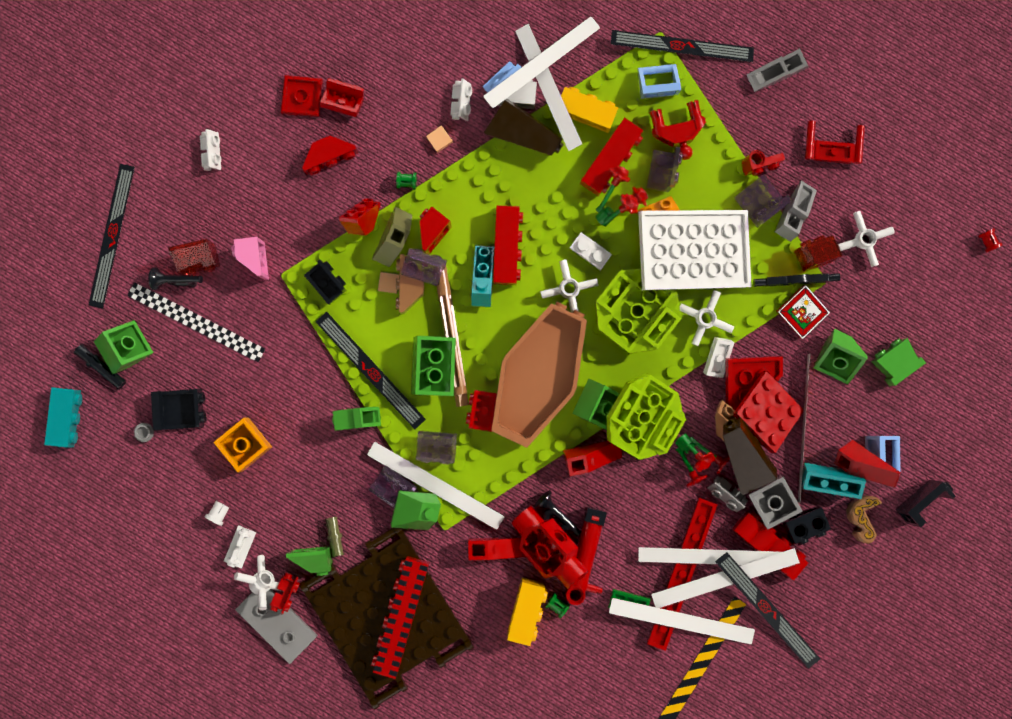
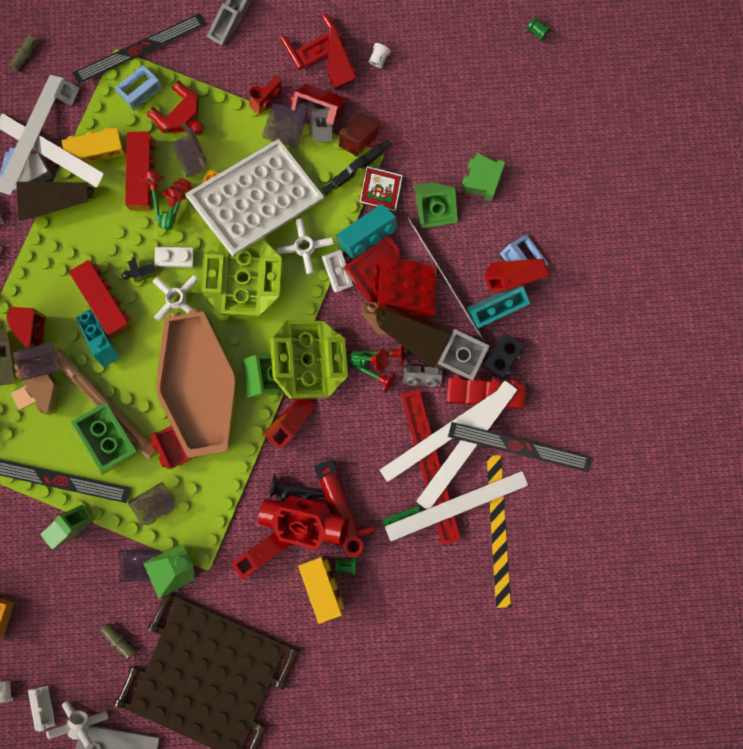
camera: 35 degrees left, 5 degrees down
red hinge [270,573,300,615] -> none
bright green slope [286,546,333,576] -> none
white sticker [367,442,504,529] -> none
red brick [371,556,430,679] -> none
white bar [837,211,895,267] -> none
medium nougat animal [846,495,882,544] -> none
black panel [895,480,956,528] -> none
red bush [978,228,1003,253] -> none
none -> light grey tile [54,79,79,105]
none -> black piece [121,256,156,282]
none -> red panel [290,83,347,125]
none -> red slope [326,25,357,89]
none -> teal brick [337,204,397,259]
none -> white bush [369,43,391,68]

